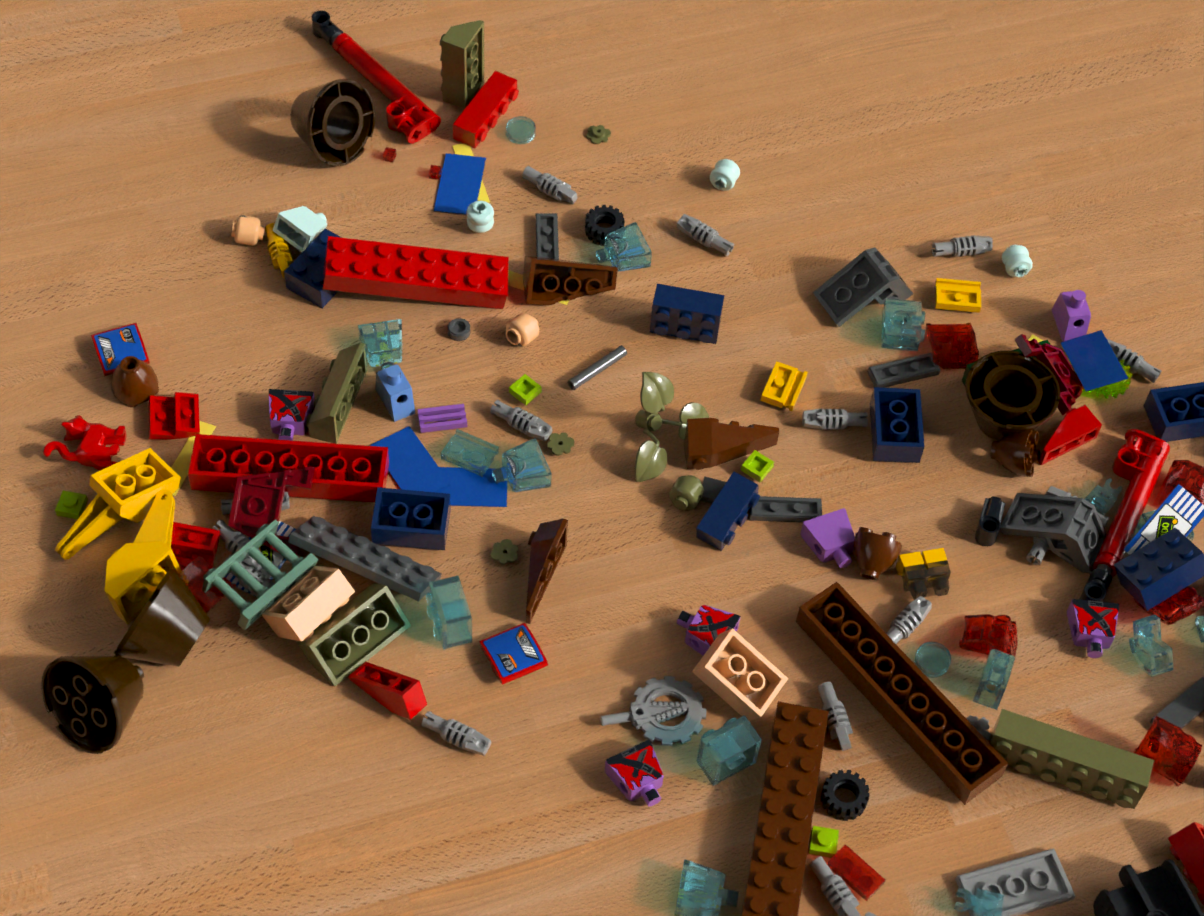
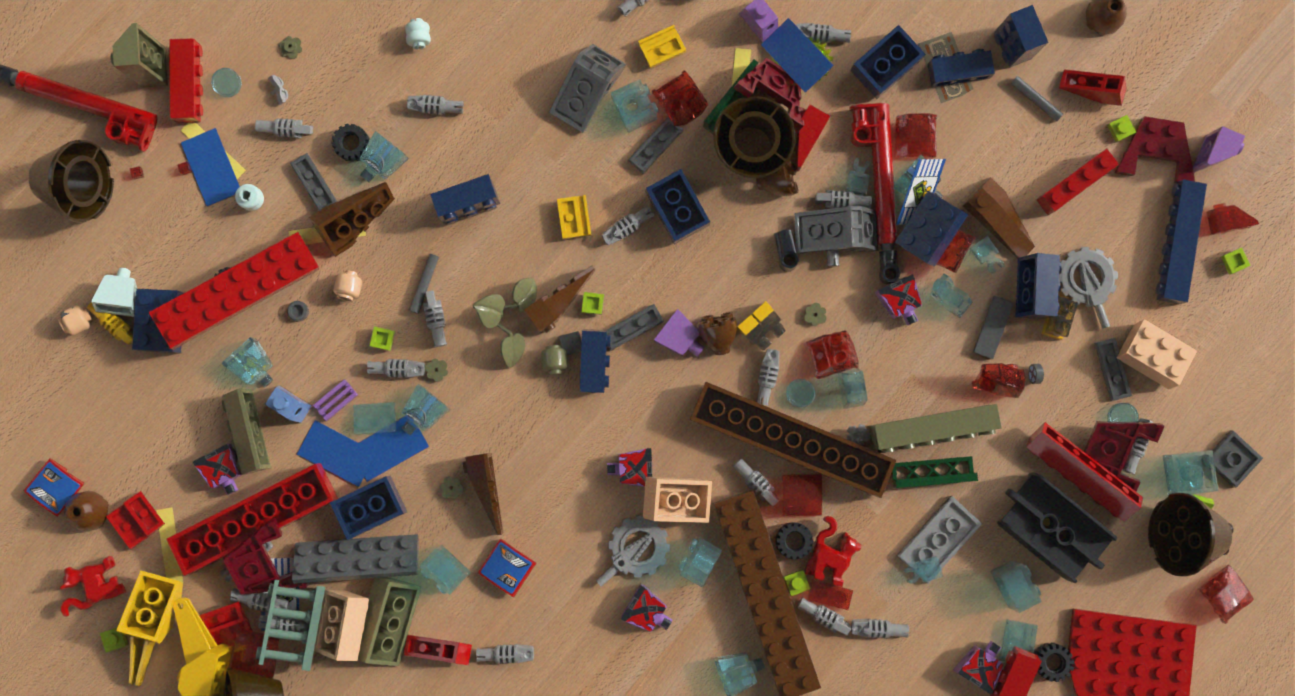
camera: 30 degrees left, 30 degrees up
none -> light grey piece [268,75,288,105]
none -> light grey hinge [423,290,447,347]
none -> clear red slope [782,475,822,516]
none -> olive plant [804,303,826,326]
none -> red animal [804,516,861,587]
none -> dark green fence [892,456,978,488]

